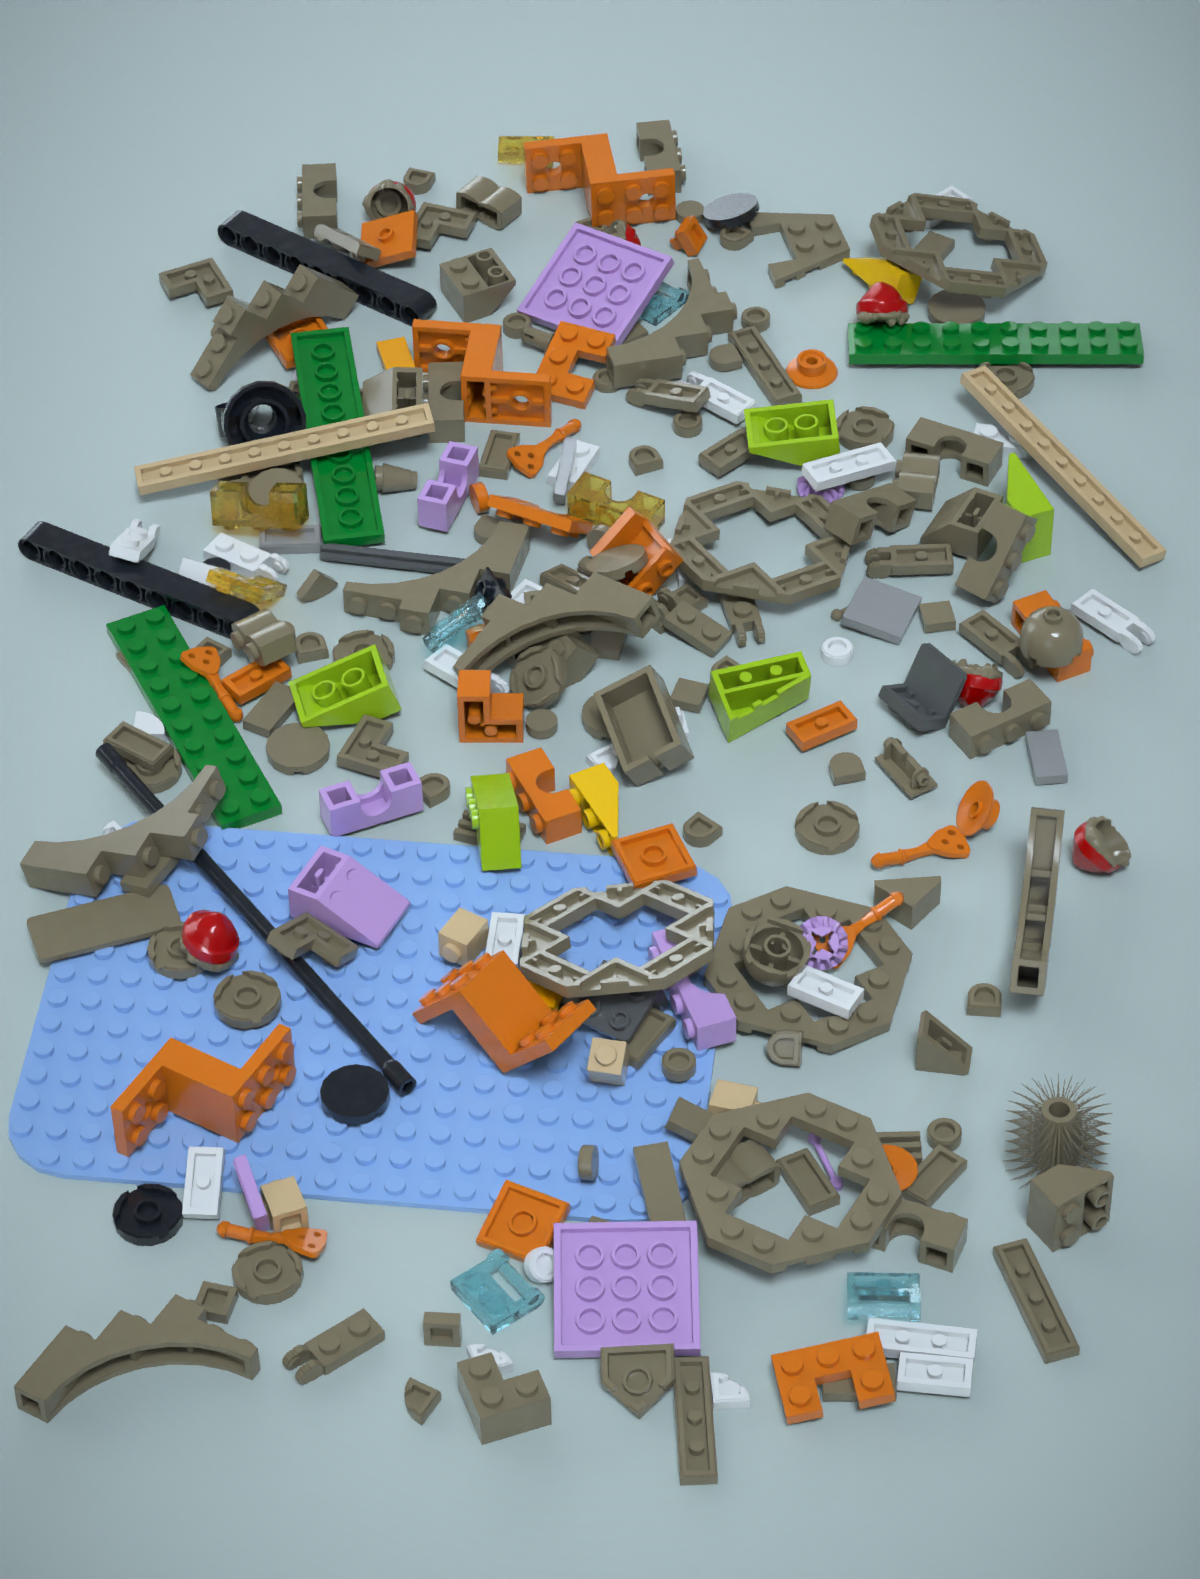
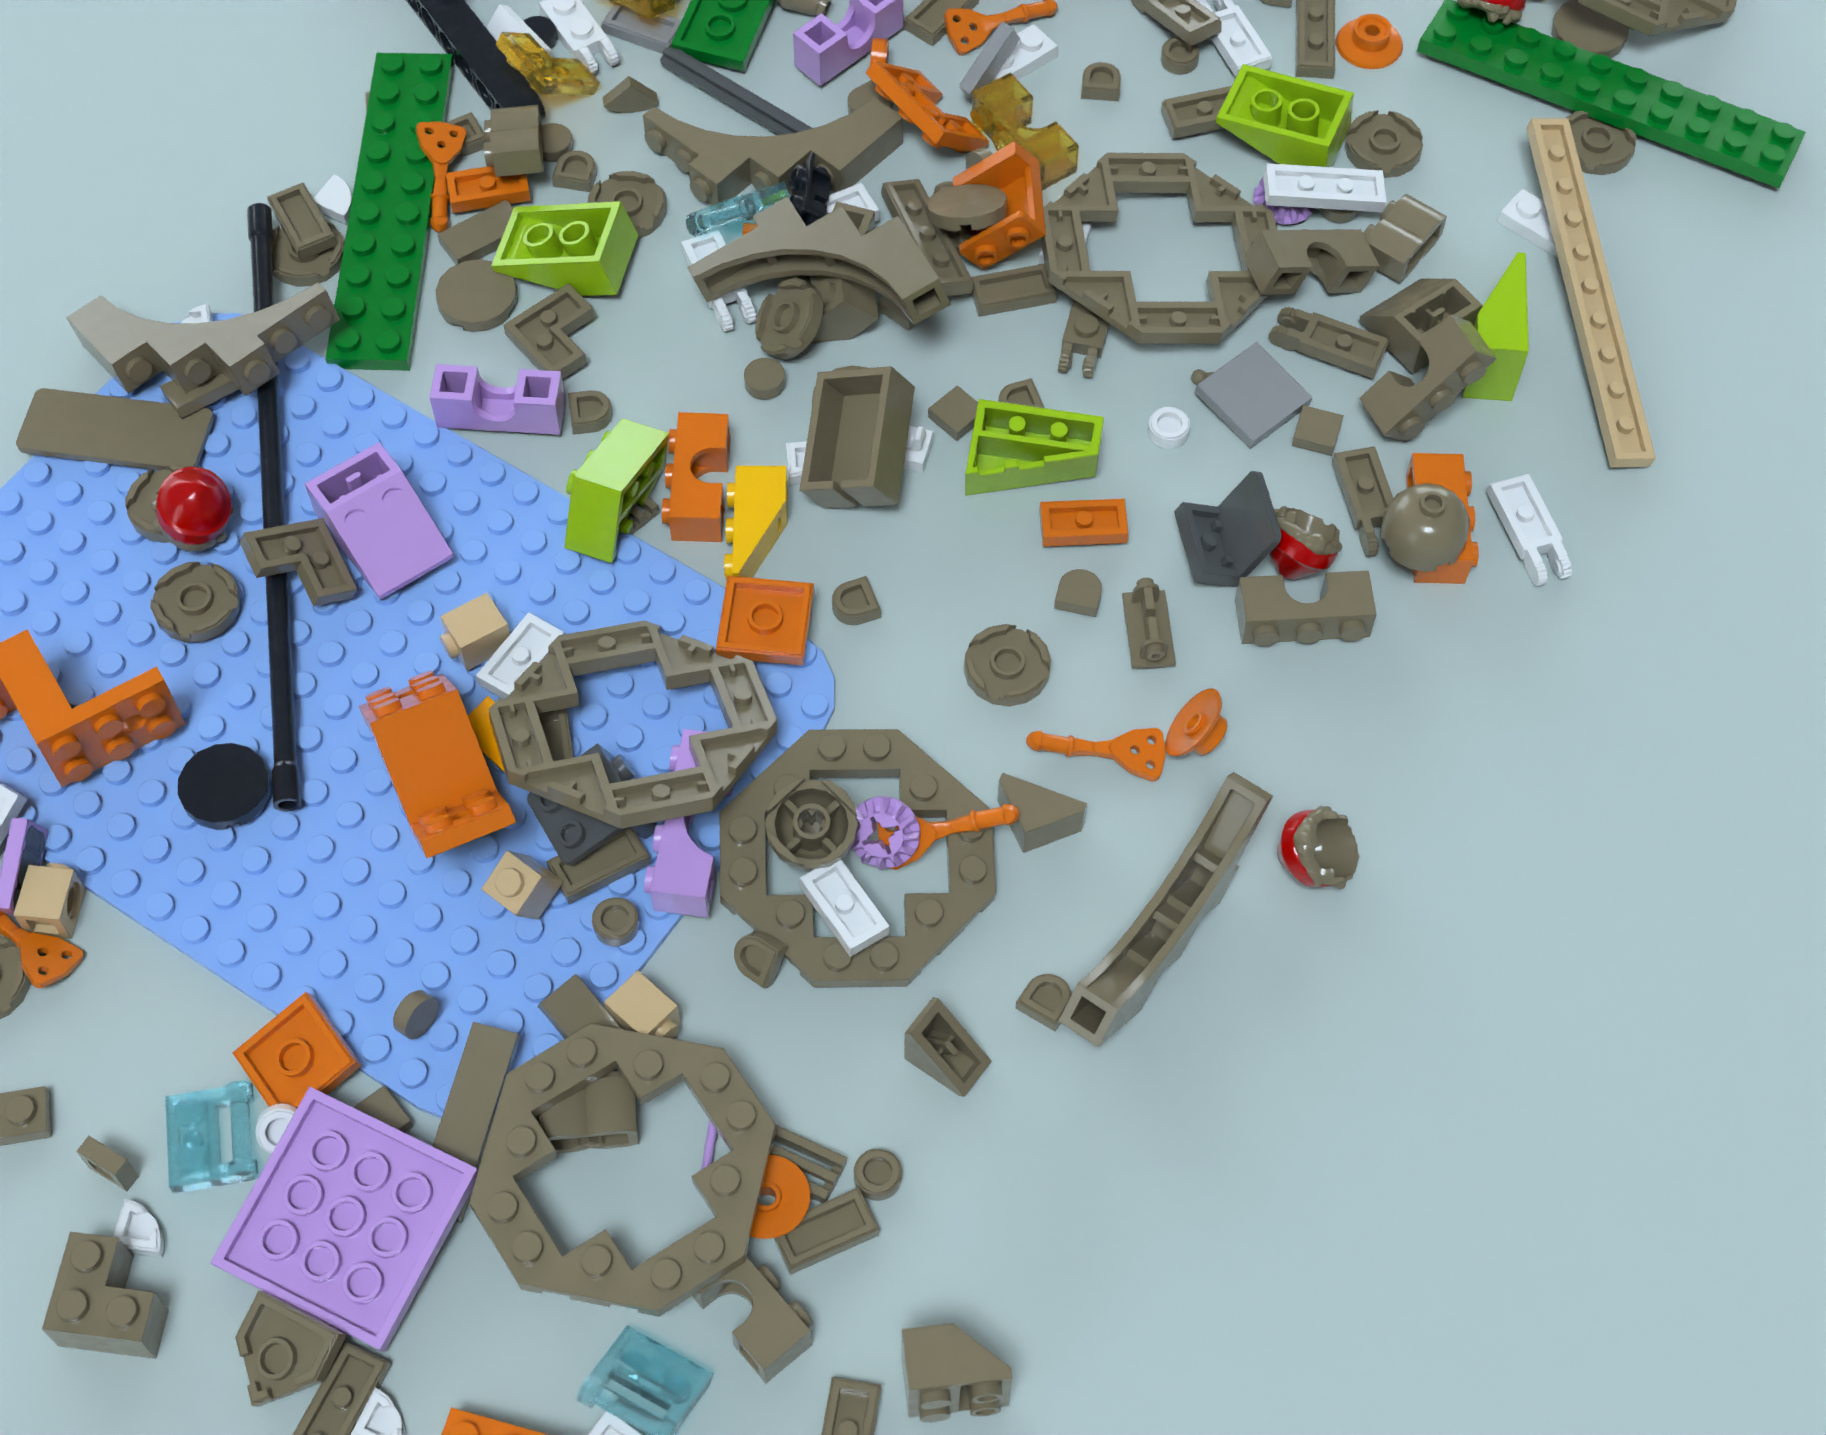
camera: 25 degrees right, 15 degrees up
dark tan tile [405,1377,442,1425] -> none
orange brick [457,670,525,743] -> none
dark tan hinge [654,587,733,658] -> none
dark tan tile [776,1148,840,1216] -> none
dark tan arch [905,417,1003,487] -> none
dark tan piece [1003,1073,1113,1189] -> none
light grey tile [1025,729,1068,785] -> none

